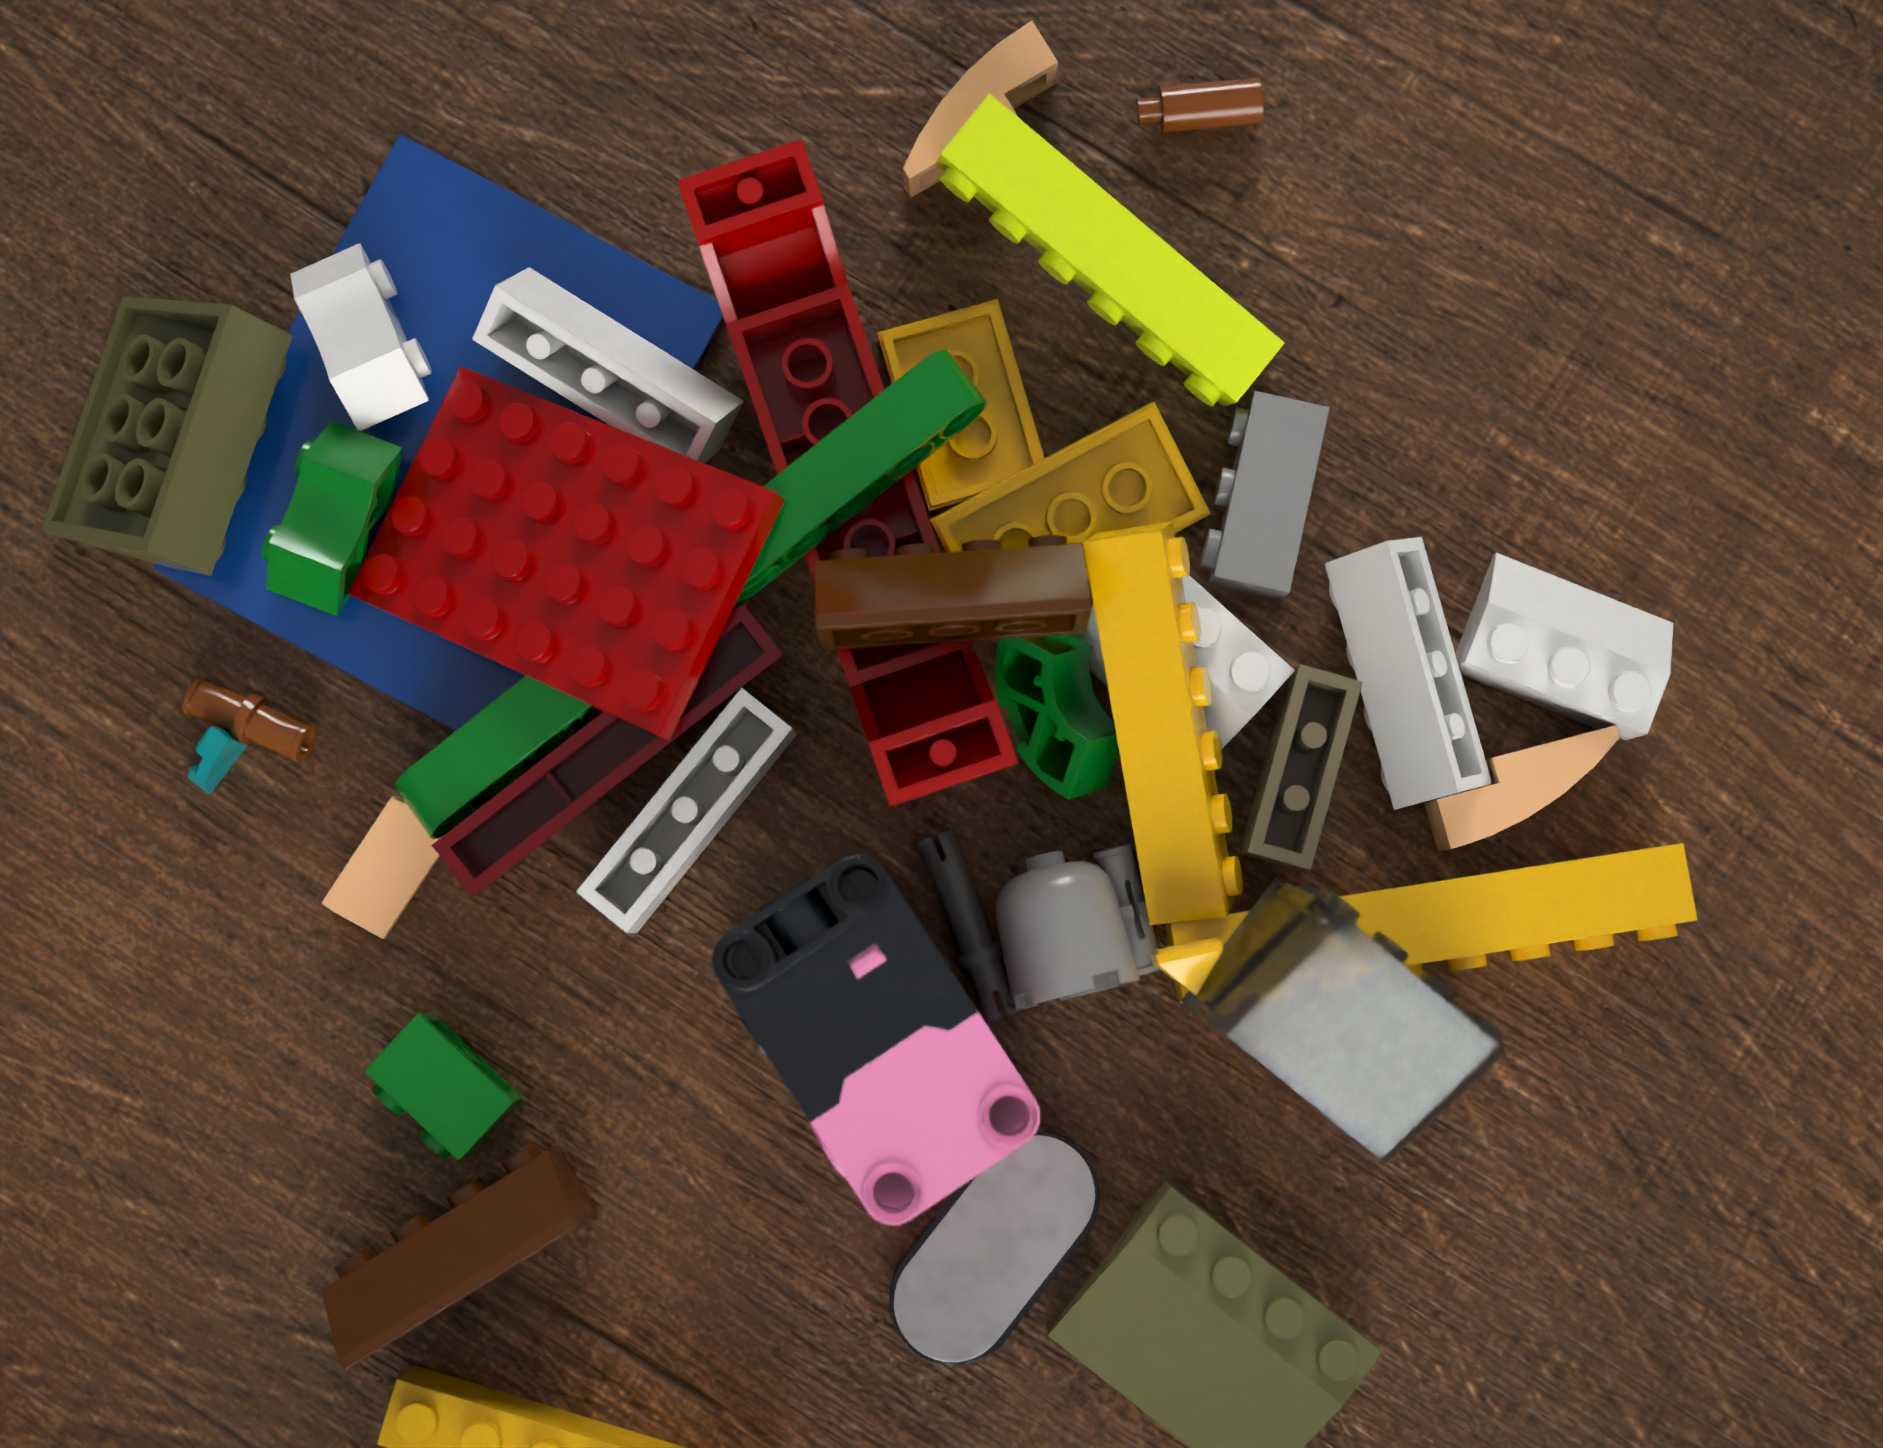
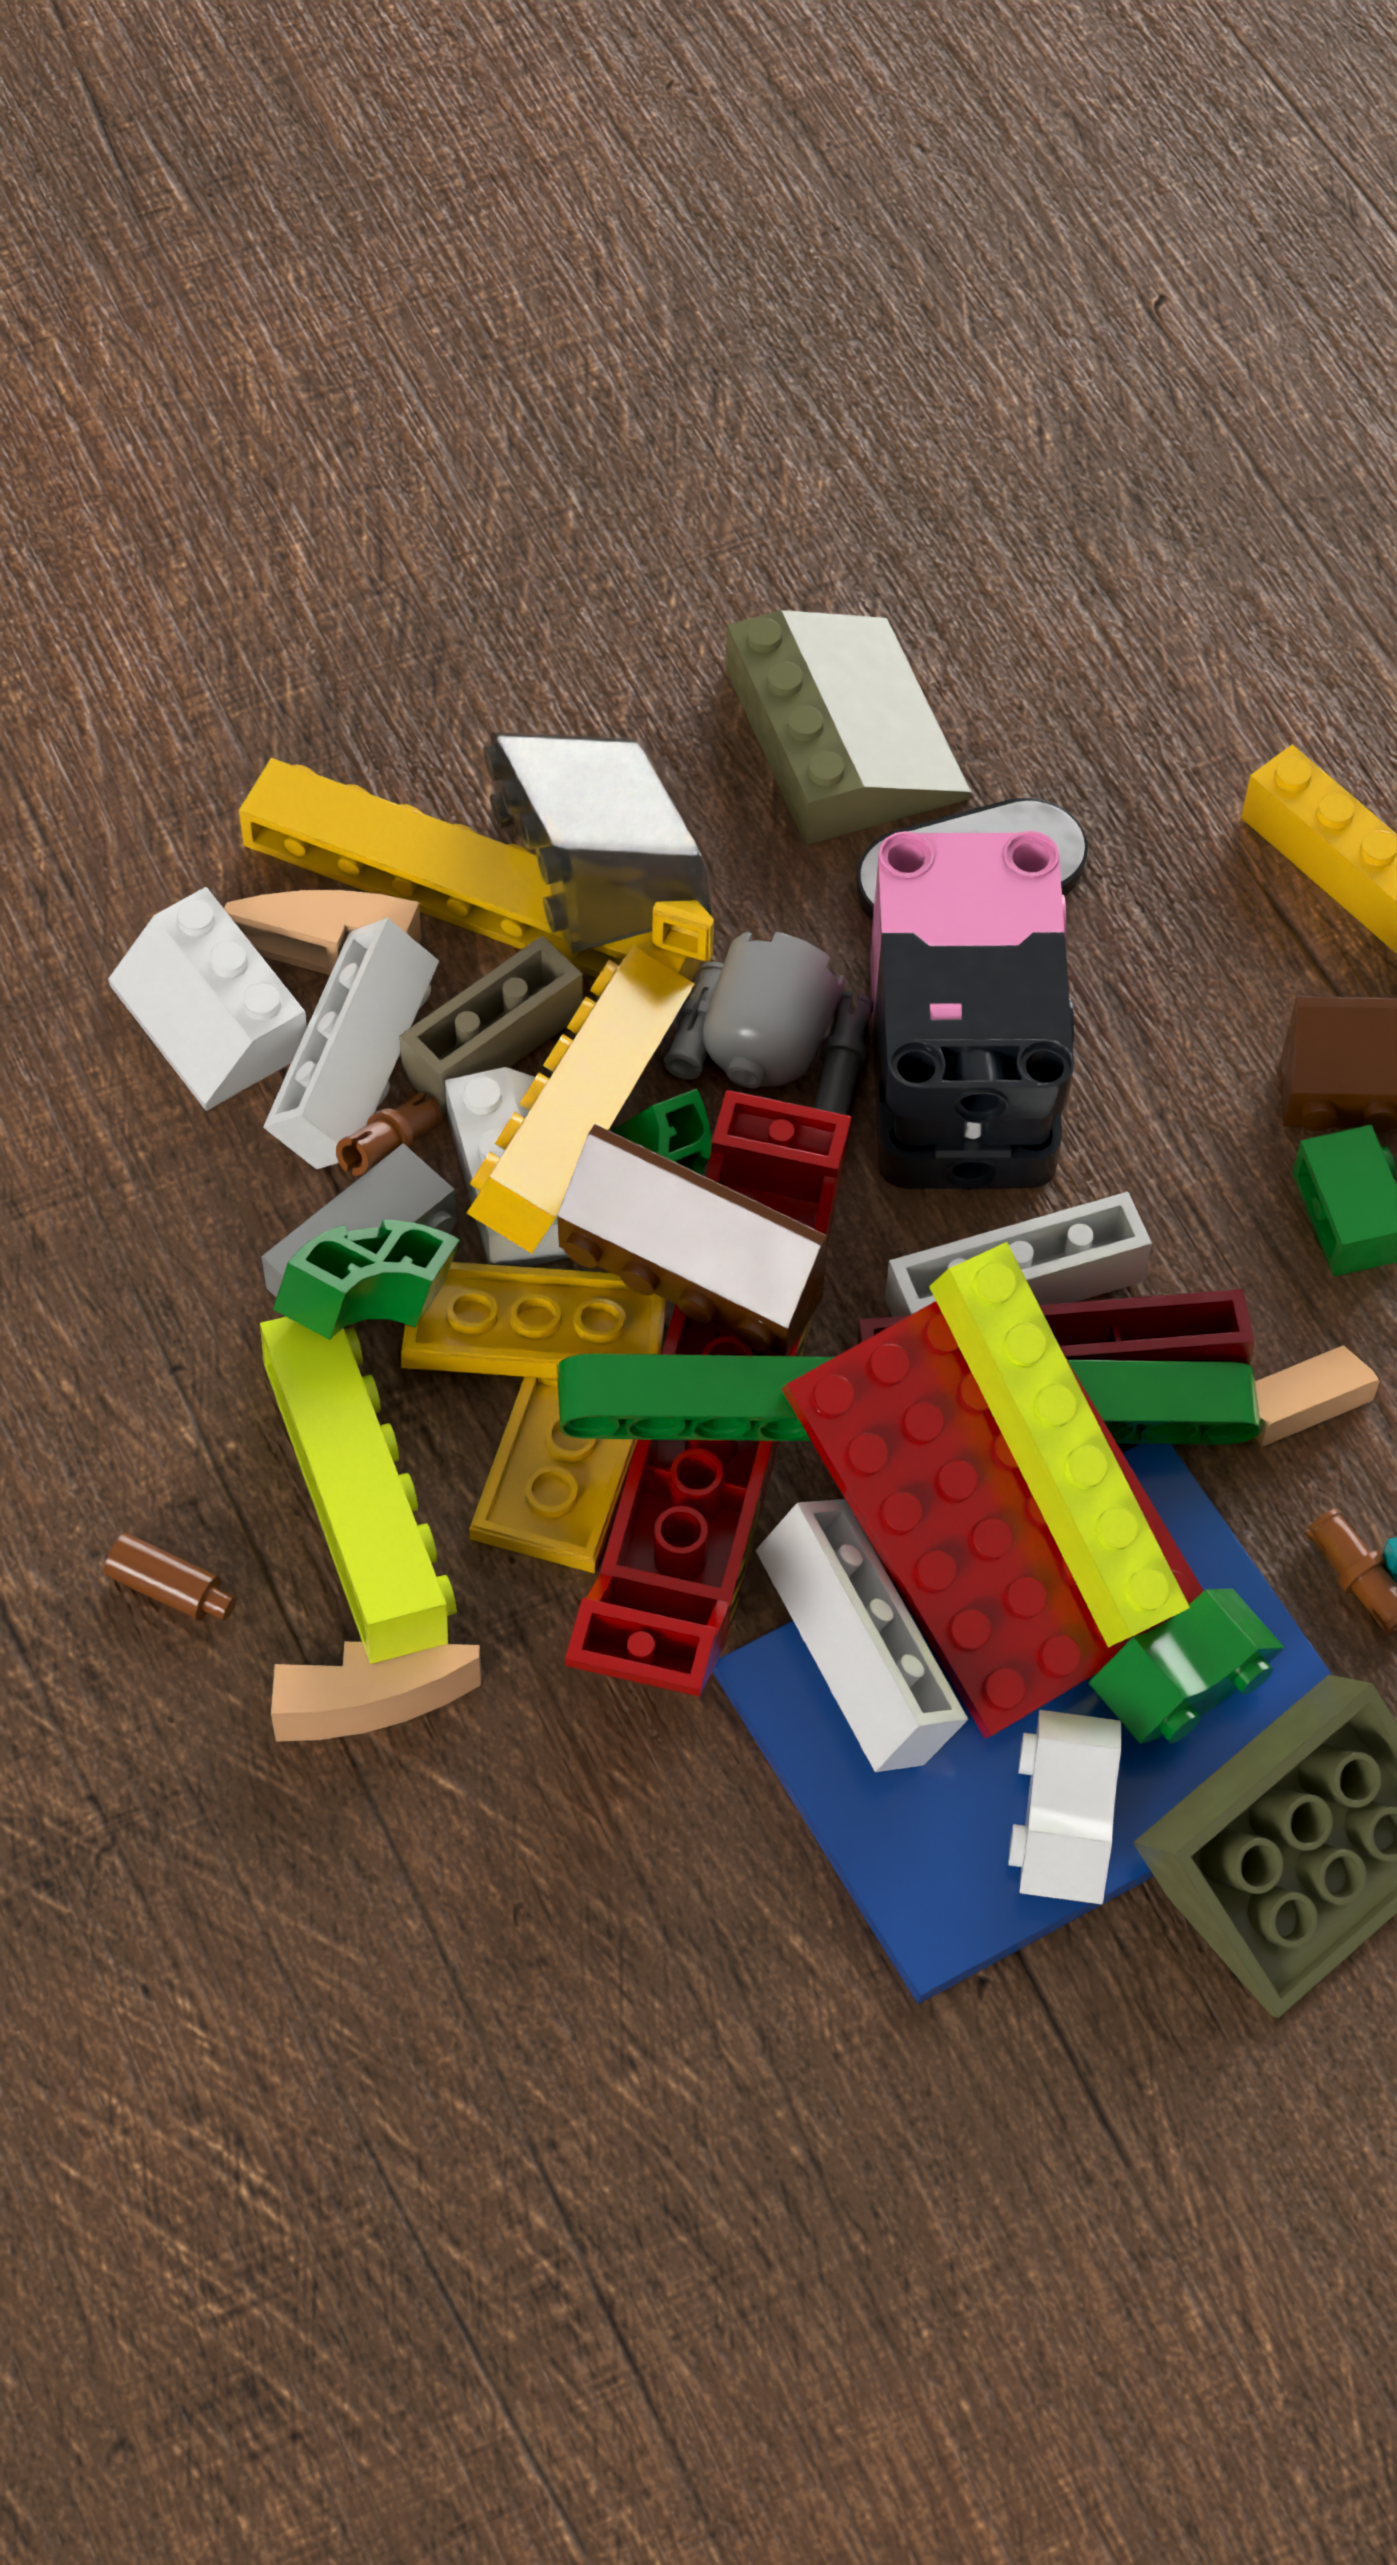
camera: 150 degrees left, 25 degrees down
none -> green brick [273,1220,460,1340]
none -> dark orange pin [336,1092,442,1176]
none -> neon yellow brick [929,1242,1190,1648]

